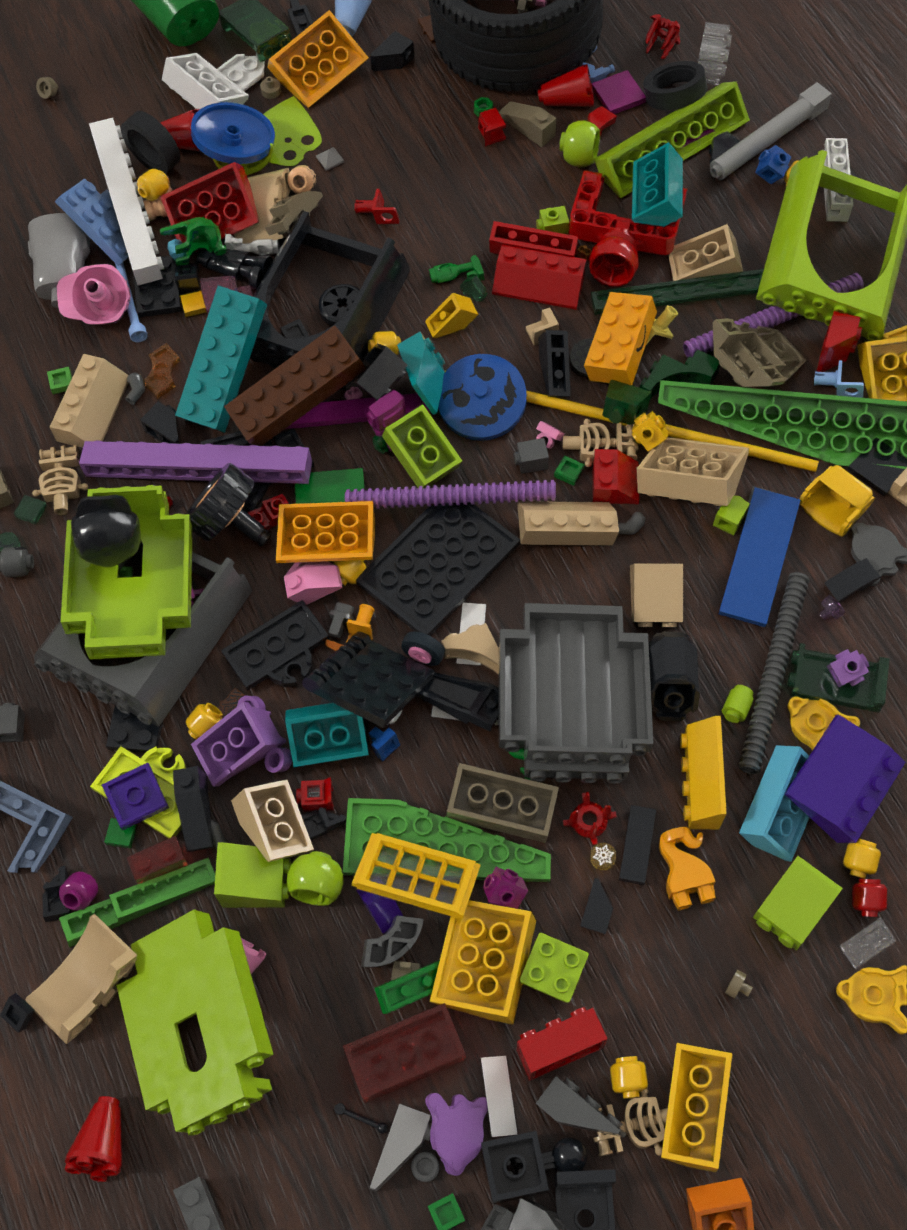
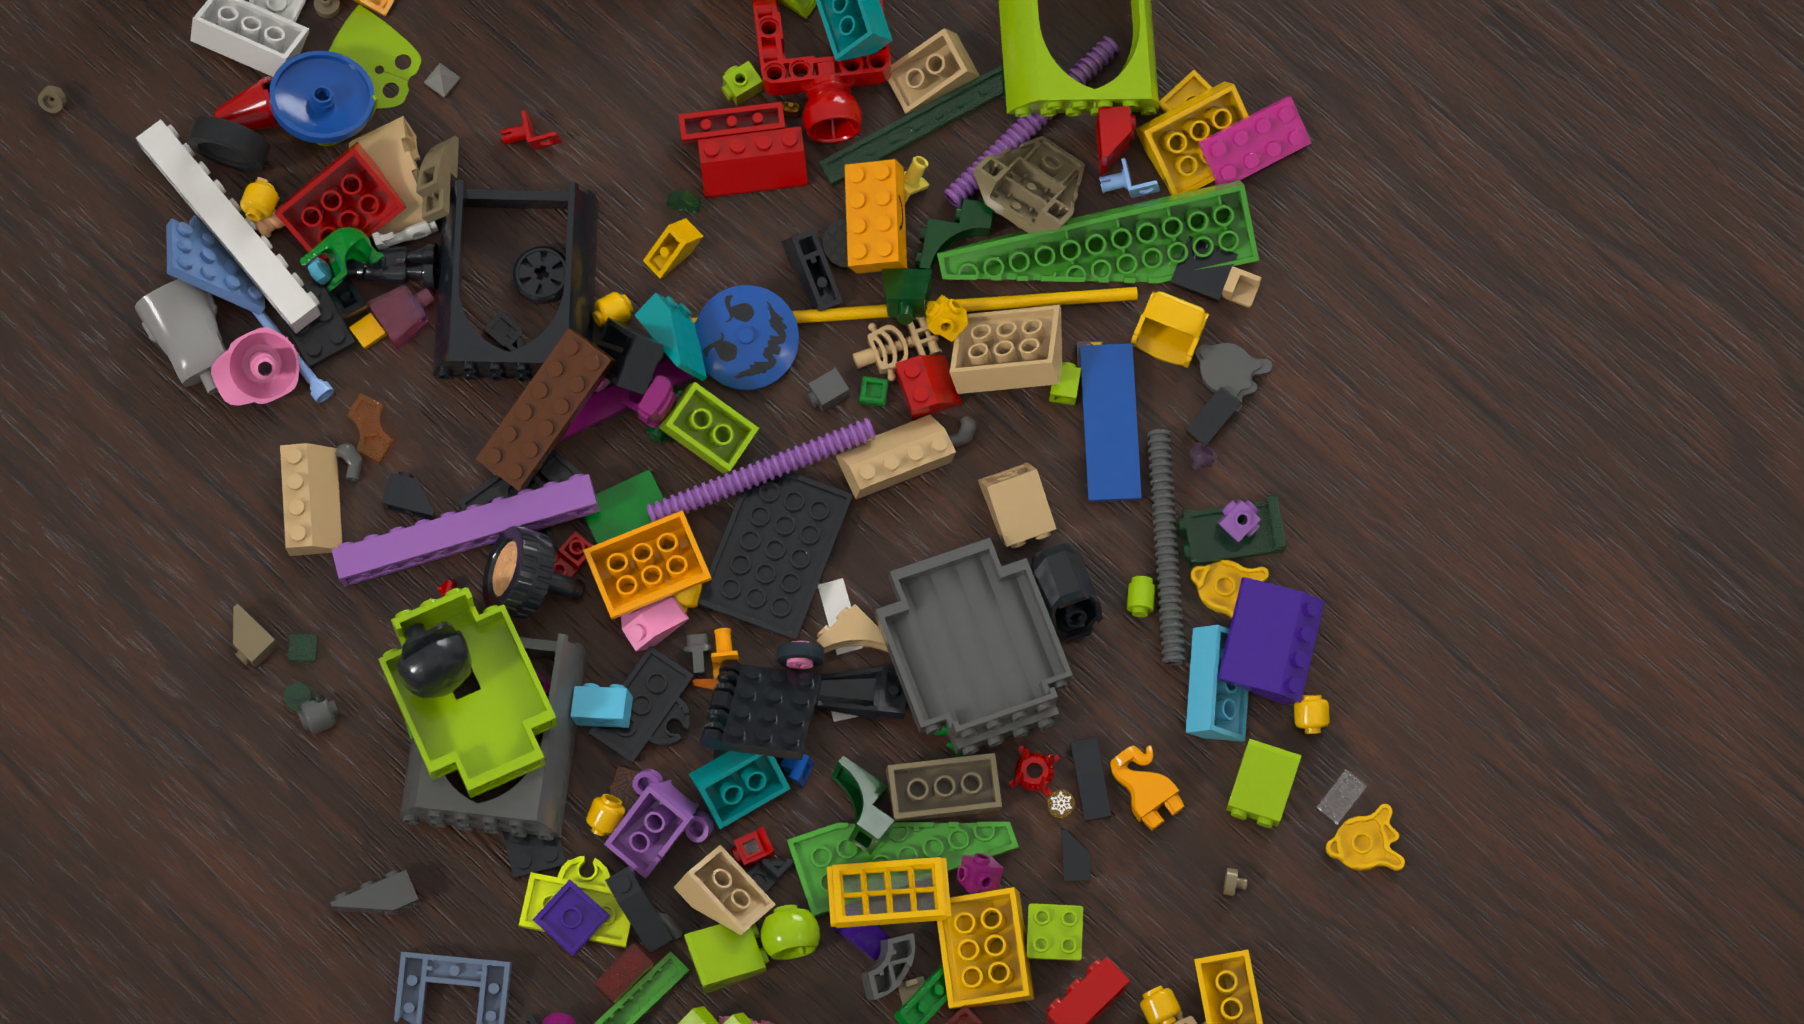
camera: 25 degrees left, 10 degrees up
tan torso [32,445,88,515] -> none
bright green plate [47,367,72,394] -> none
green tile [104,818,137,849] -> none
teal brick [175,286,267,433] -> none
light nougat head [287,165,317,194] -> none
green piece [428,255,484,283] -> none
tan panel [526,308,559,345] -> none
bright pink tile [536,421,565,449] -> none
yellow slope [680,716,726,830] -> none
red head [852,879,887,917] -> none
none -> medium azure brick [570,683,633,728]
none -> dark green arch [830,756,894,855]

